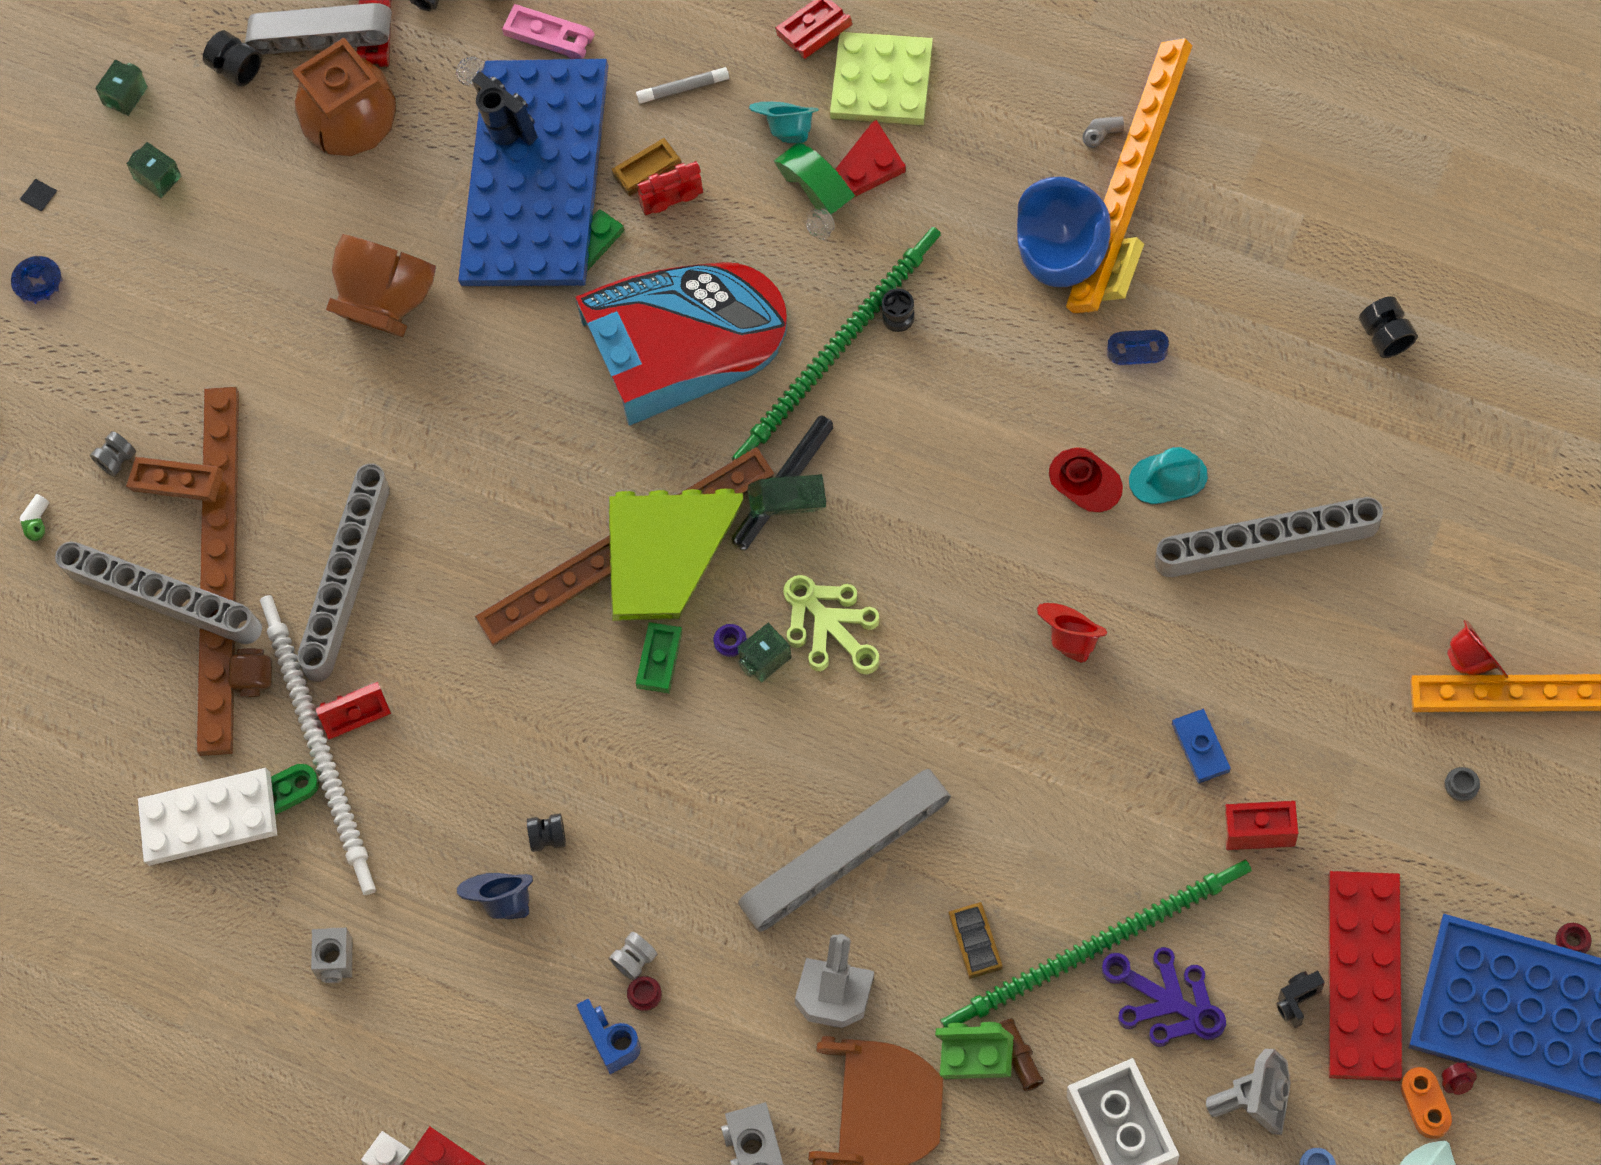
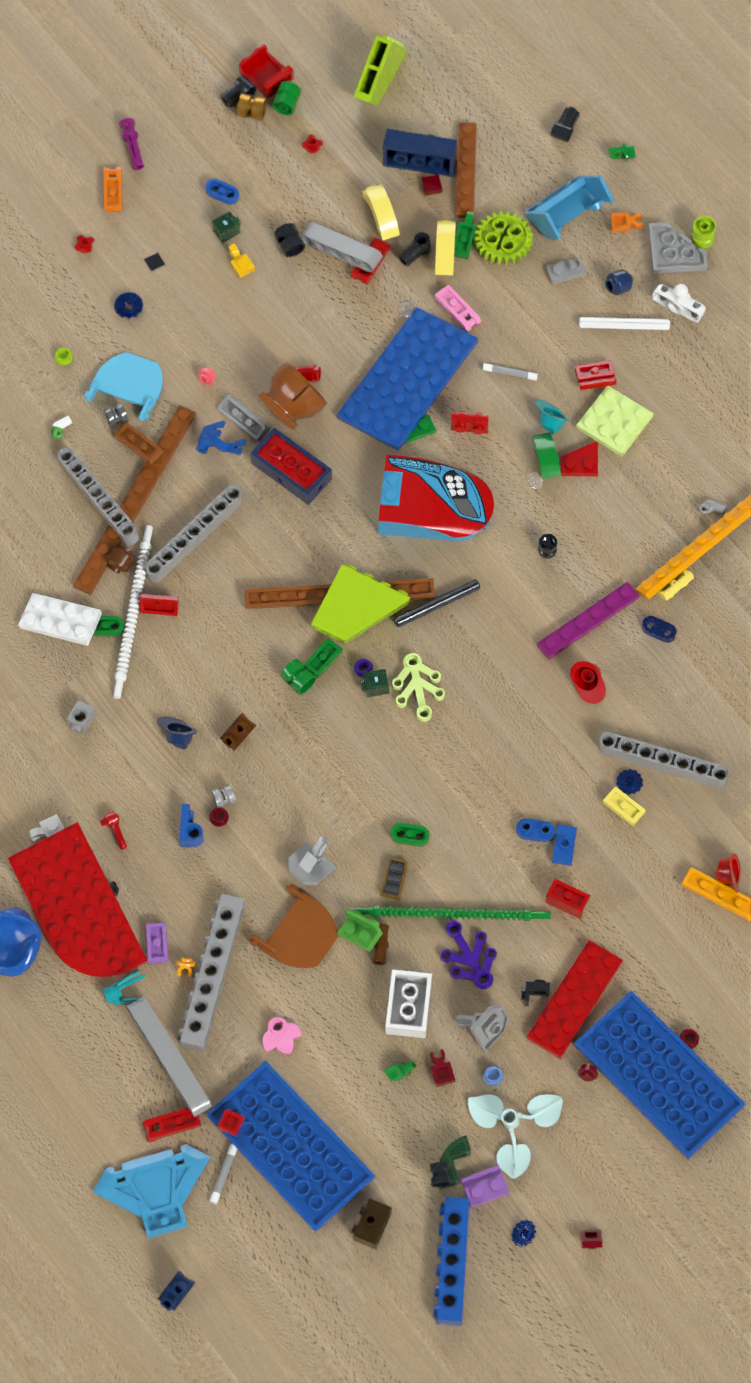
camera: 25 degrees right, 0 degrees up
clear green brick [126,142,182,198] -> none
dark orange plate [292,37,396,156] -> none
black plate [471,72,538,146] -> none
black wheel [527,813,566,852] -> none
pearl gold tile [611,138,682,197] -> none
green hose [731,227,941,461] -> none
light grey beam [738,769,951,932] -> none
clear green brick [748,474,826,517] -> none
blue piece [1017,177,1111,287] -> none
red piece [1036,603,1108,663] -> none
teal piece [1129,447,1208,504] -> none
orange plate [1401,1067,1452,1139] -> none
dark grey plate [1445,767,1480,801] -> none
none -> medium azure piece [84,352,163,421]
none -> red piece [100,811,127,850]
none -> blue piece [196,420,246,455]
none -> coral plate [198,367,216,385]
none -> blue plate [205,179,239,205]
none -> light grey slope [217,394,272,441]
none -> reddish brown hips [220,713,257,751]
none -> yellow plate [229,243,255,278]
none -> brick [250,428,332,505]
none -> green wheel [280,659,317,695]
none -> red cone [294,365,321,383]
none -> green plate [391,823,430,847]
none -> blue plate [516,818,555,842]
none -> magenta plate [537,582,639,660]
none -> light yellow plate [603,786,646,826]
none -> clear blue piece [616,769,643,795]

